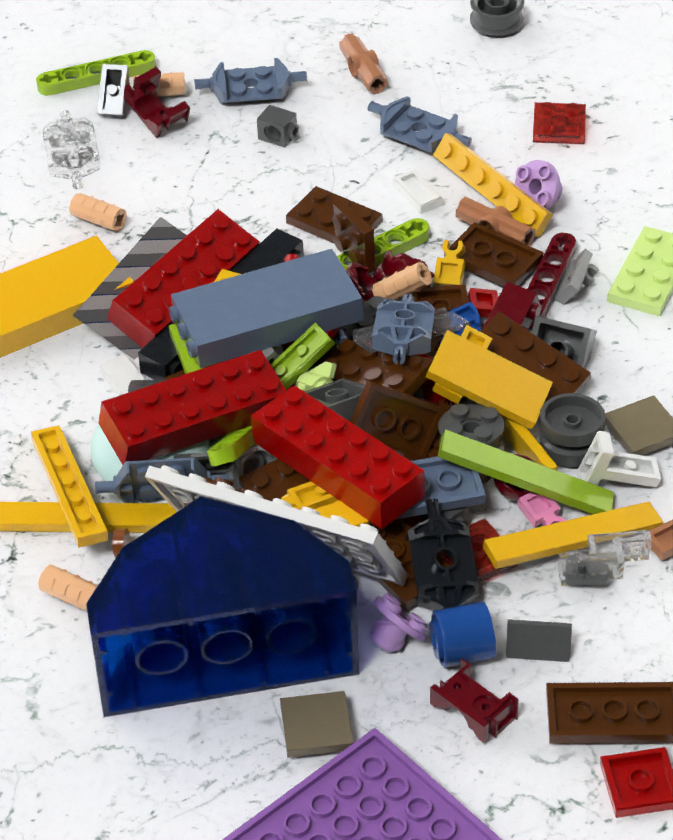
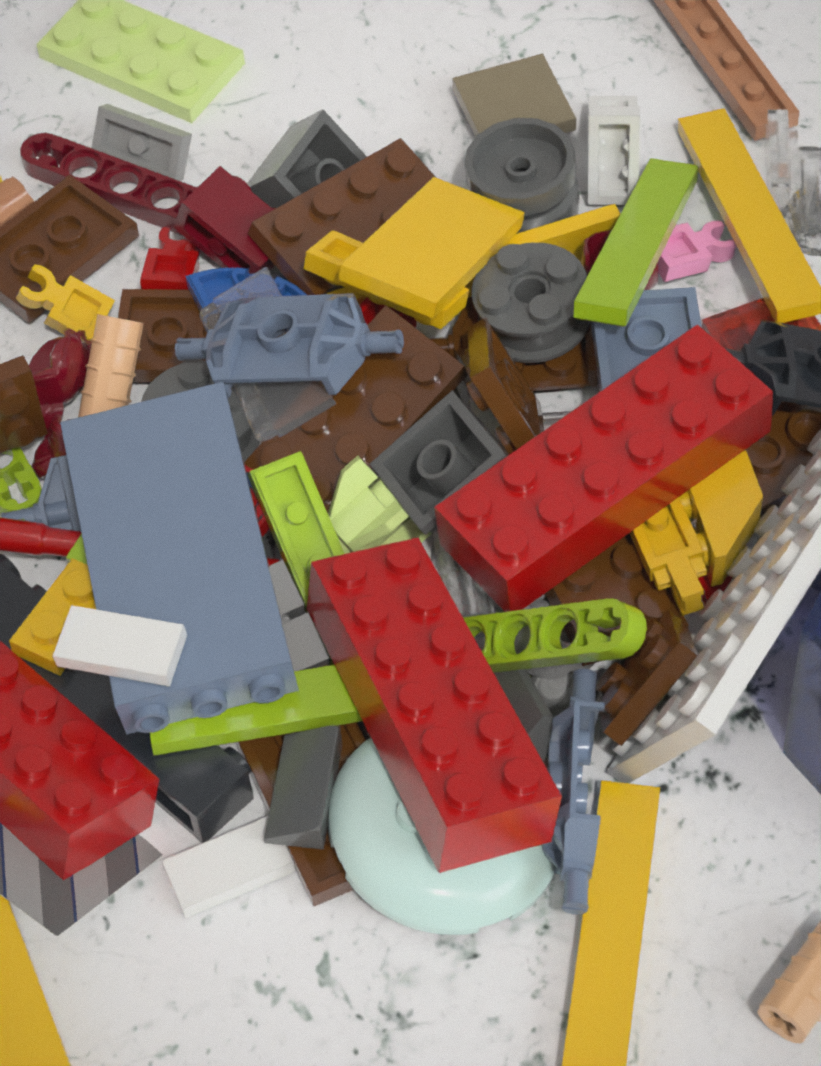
camera: 80 degrees left, 10 degrees up
yellow plate [31,425,108,548] -> none
dark orange tile [112,529,131,560] -> none
none -> white tile [53,605,187,686]

